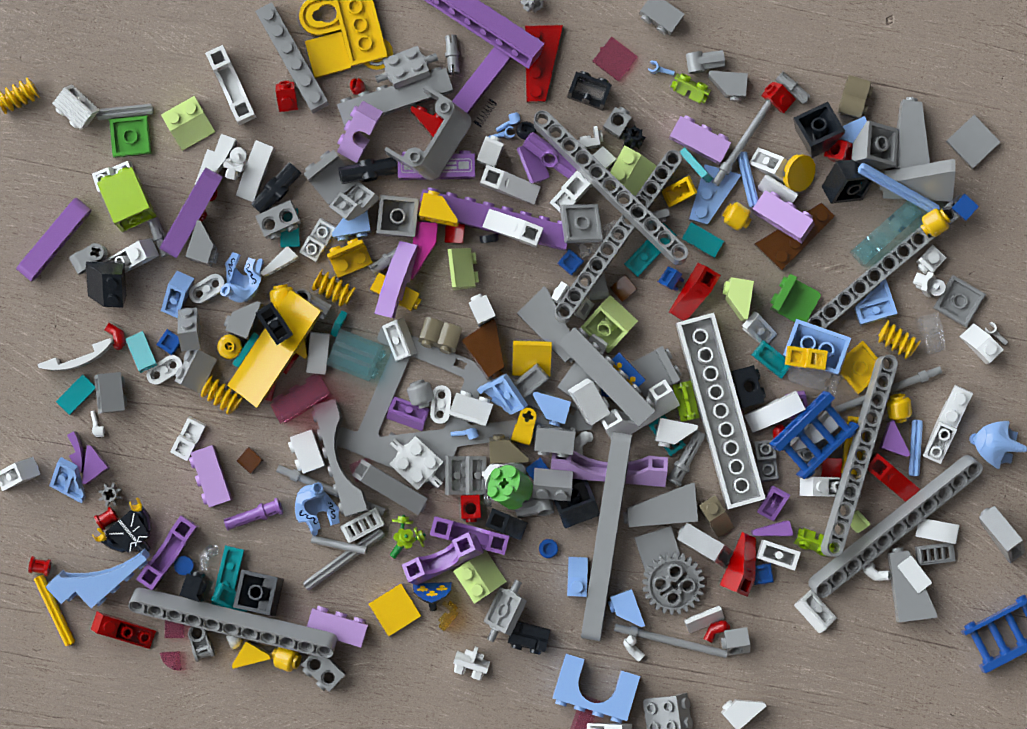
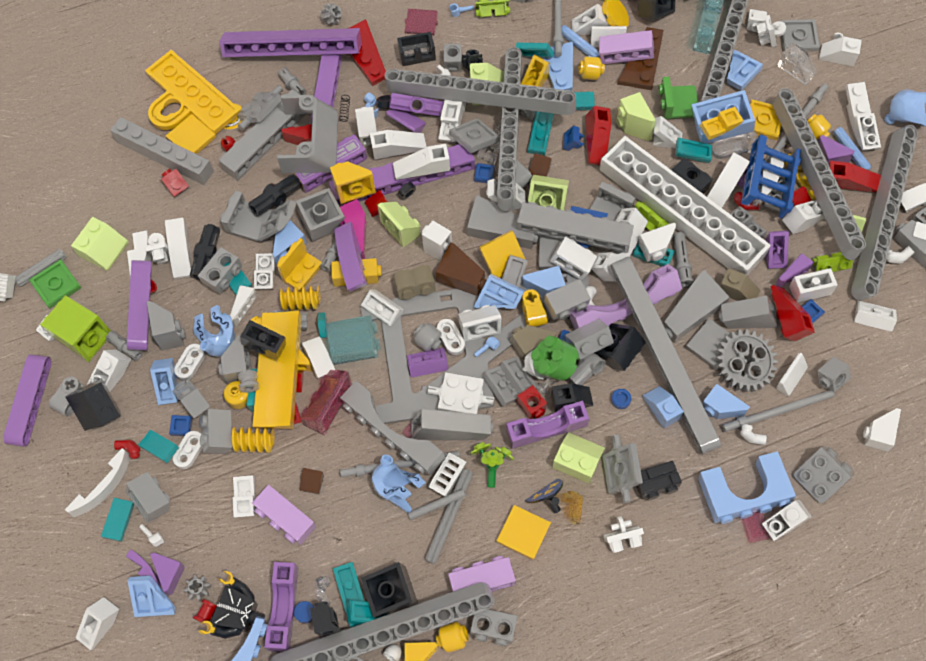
camera: 30 degrees left, 20 degrees down
white arch [205,45,257,125] -> none
medium lavender pin [224,498,283,530] -> none
white brick [288,429,326,474] -> none
lavender arch [337,101,383,163] -> none
medium lavender arch [402,532,484,585] -> none
lavender brick [669,115,731,165] -> none
red arm [703,620,730,643] -> none
yellow piece [878,320,921,360] -> none
none -> light grey wheel [238,370,259,393]

